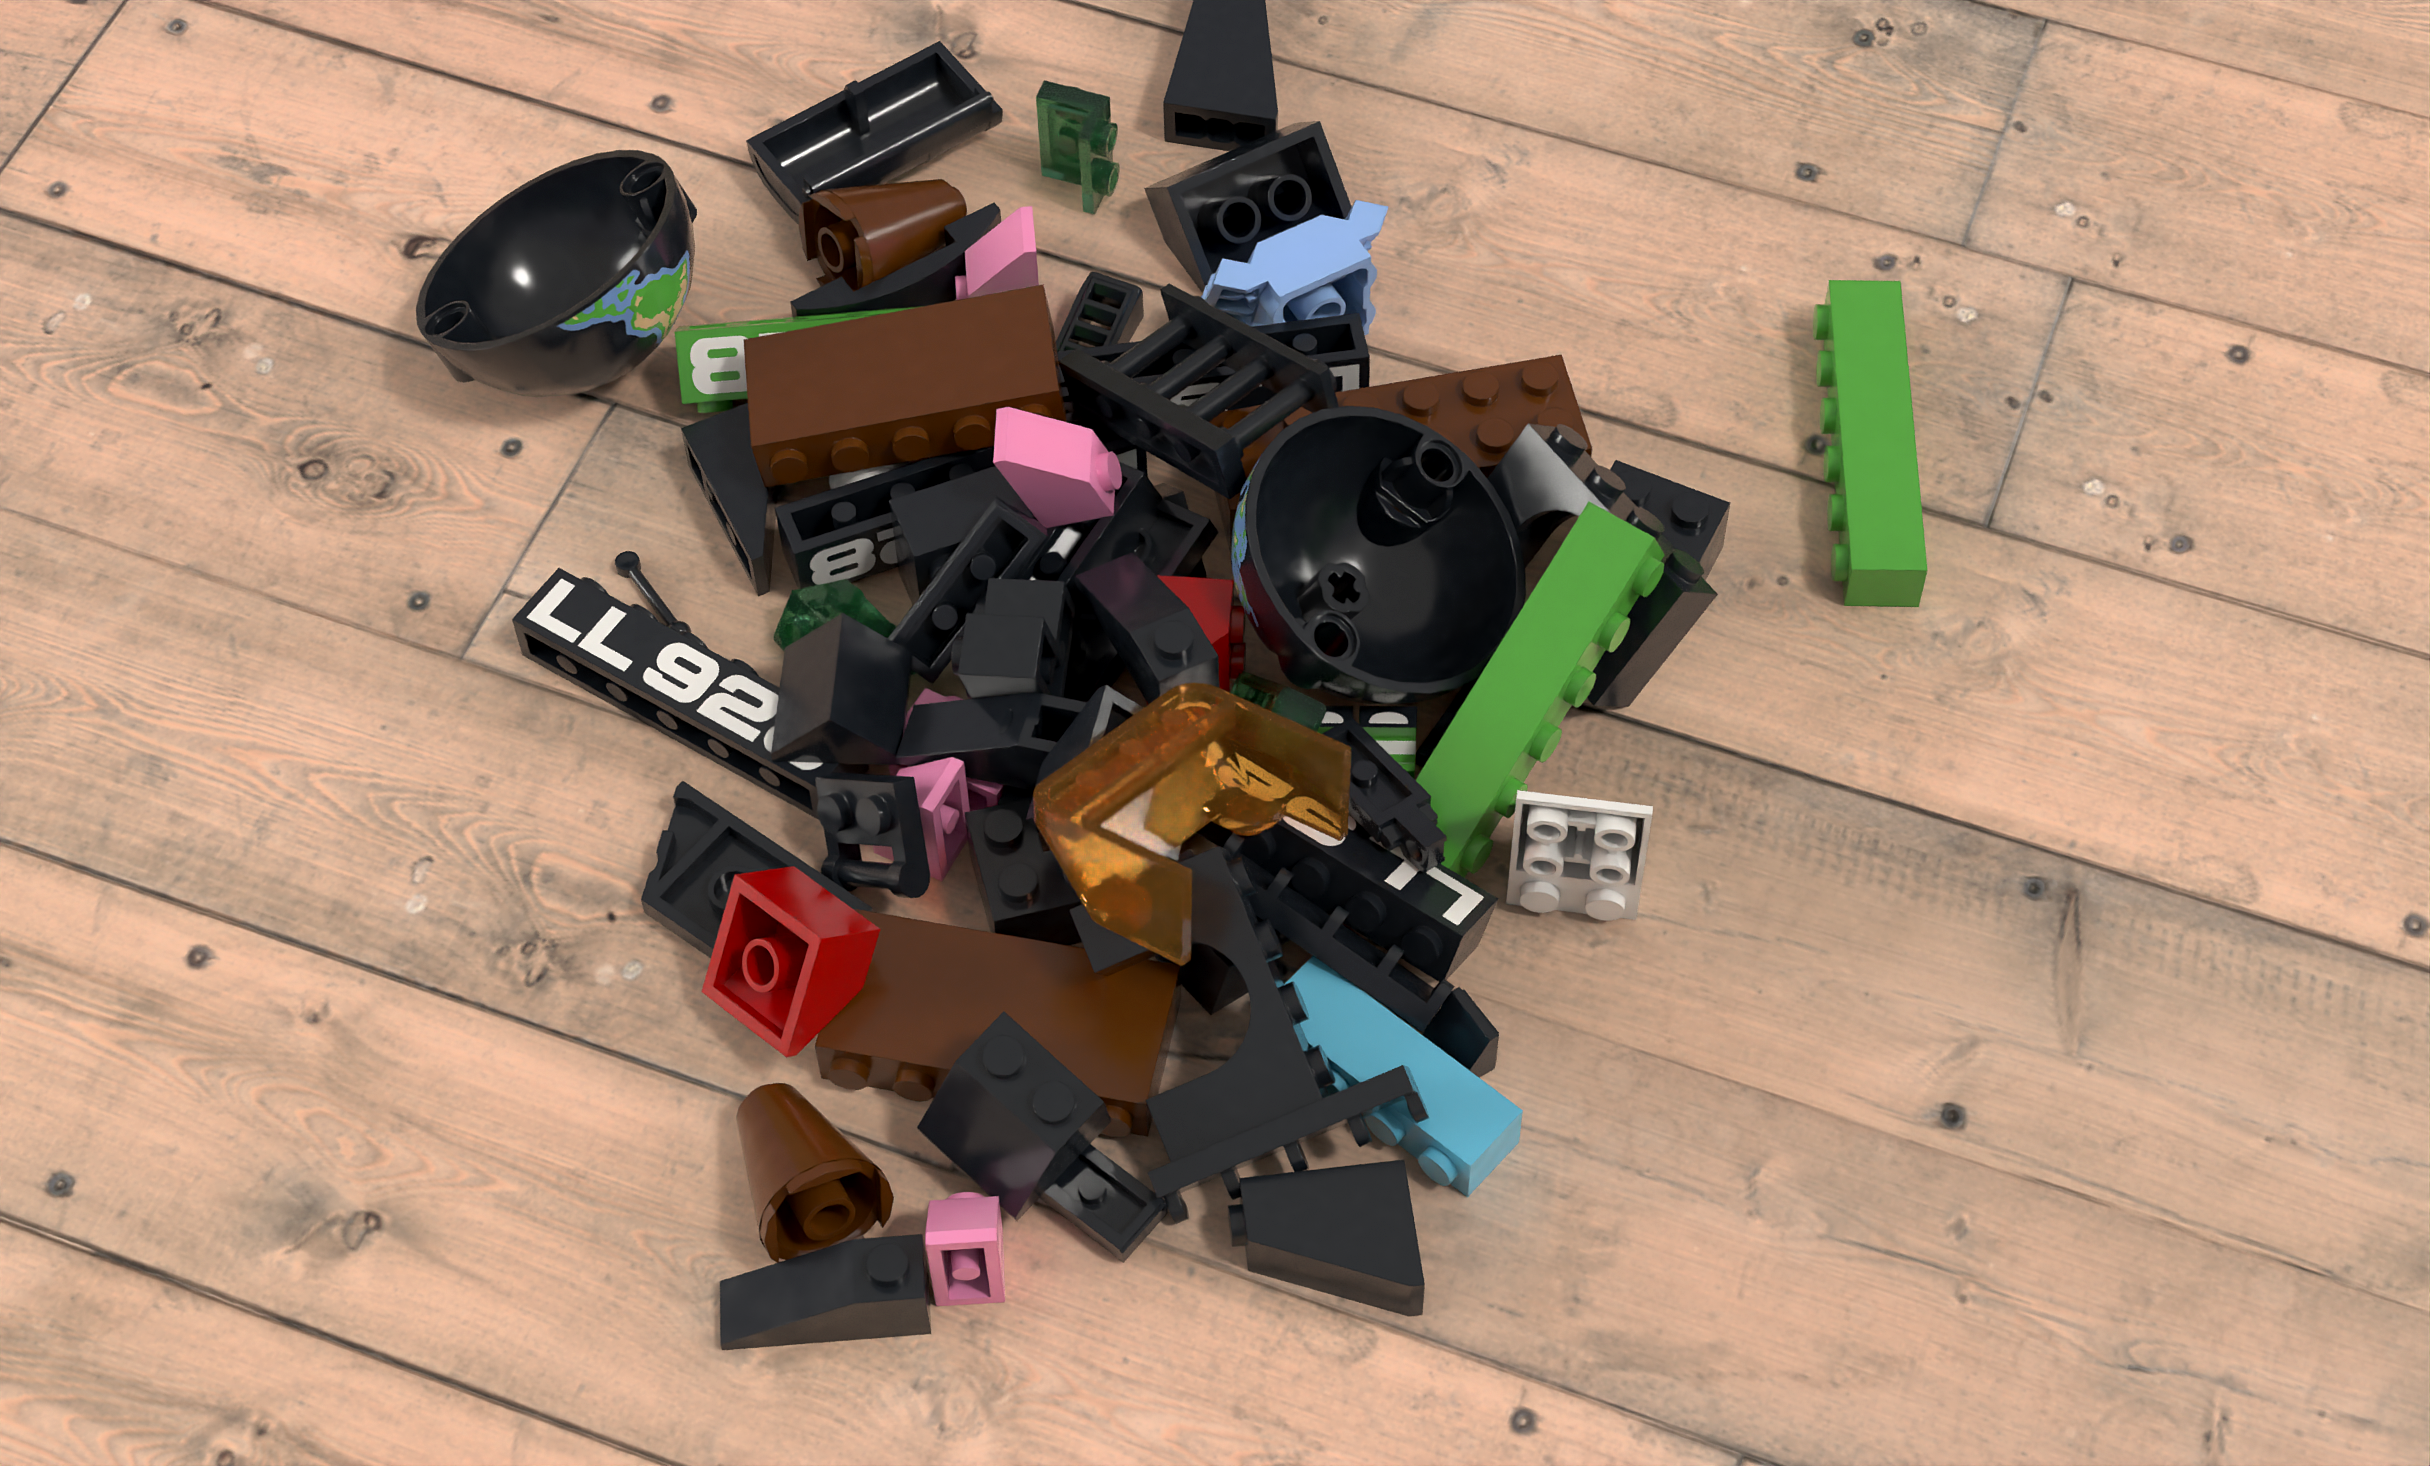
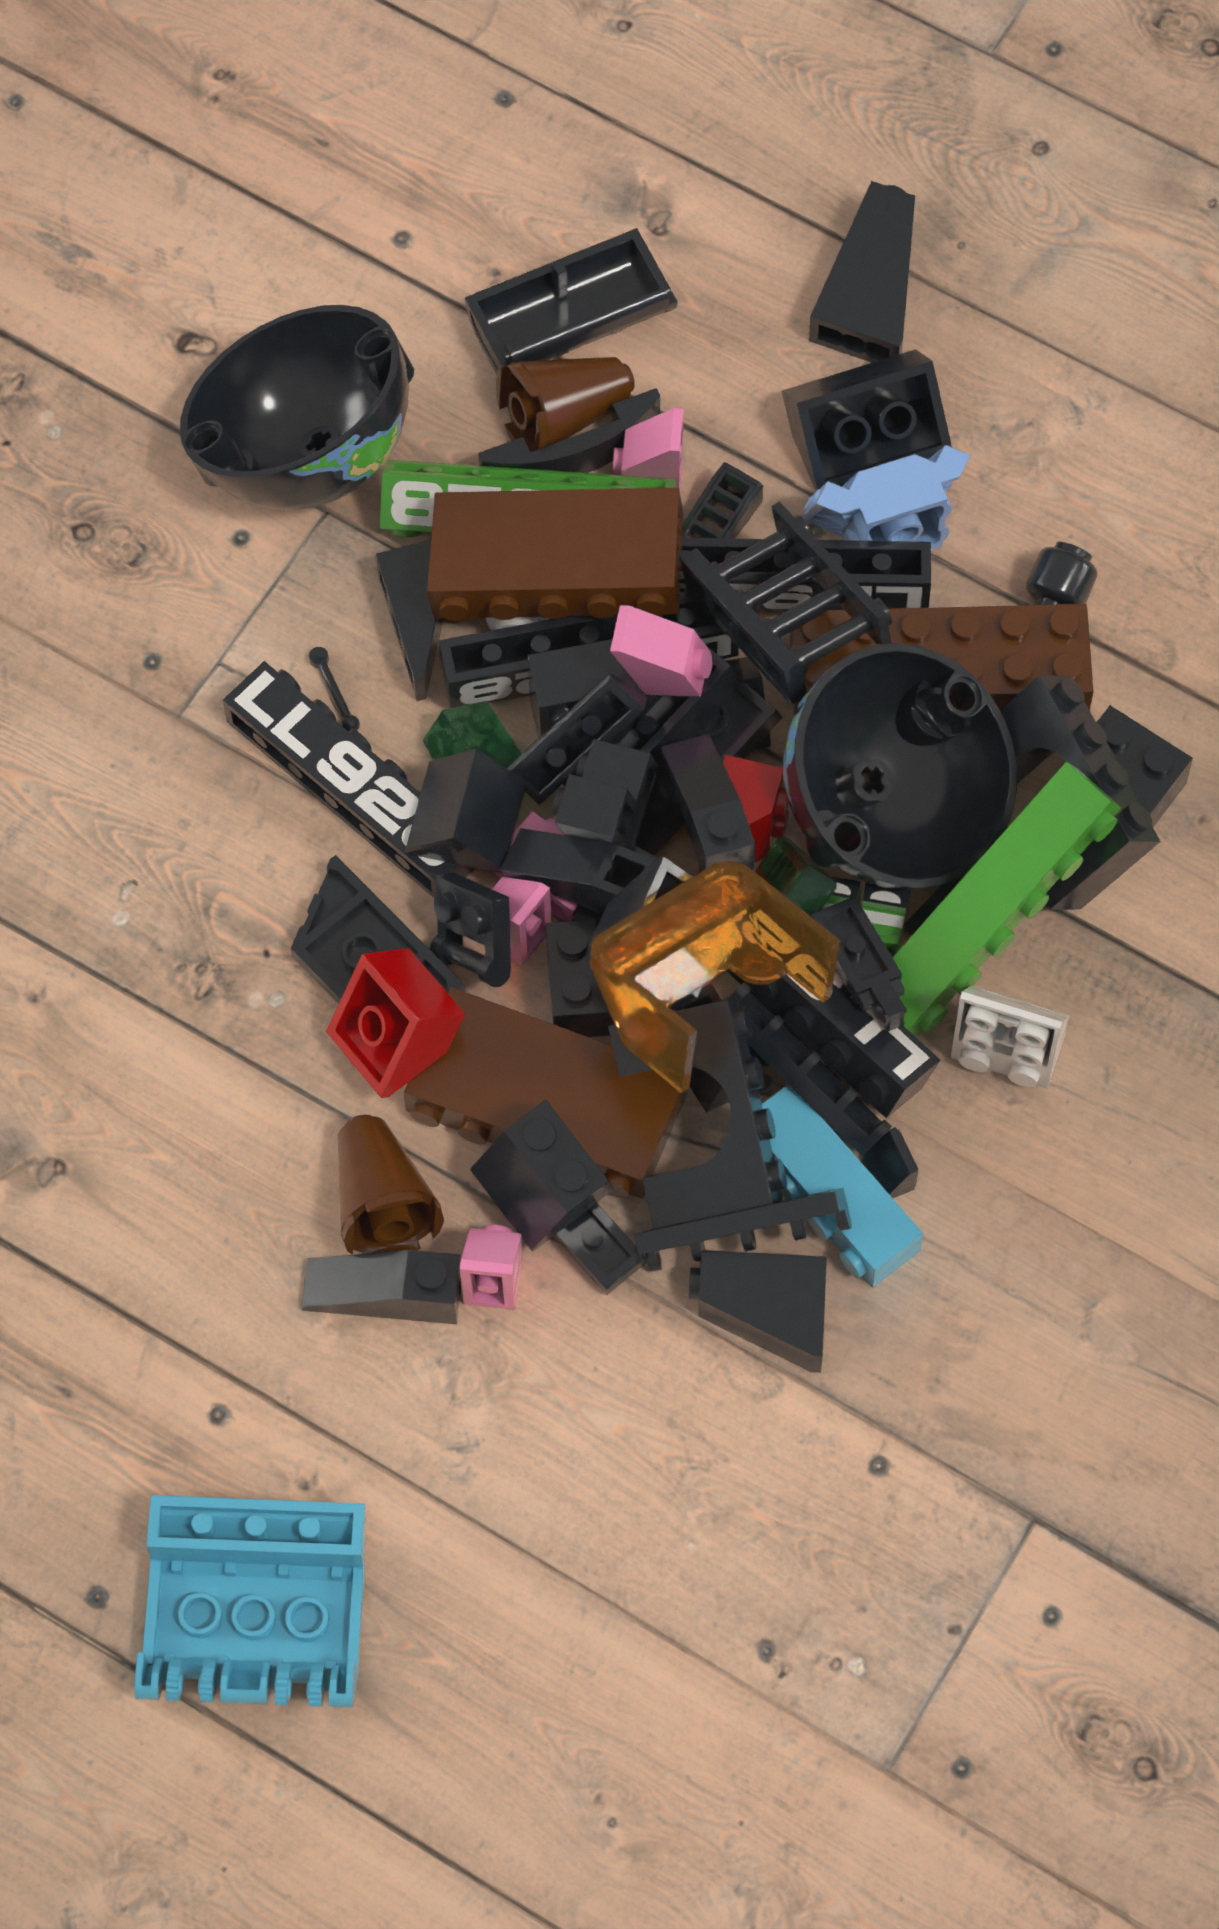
camera: 10 degrees right, 10 degrees up
clear green bracket [1036,80,1120,214] -> none
none -> black head [1026,541,1098,605]

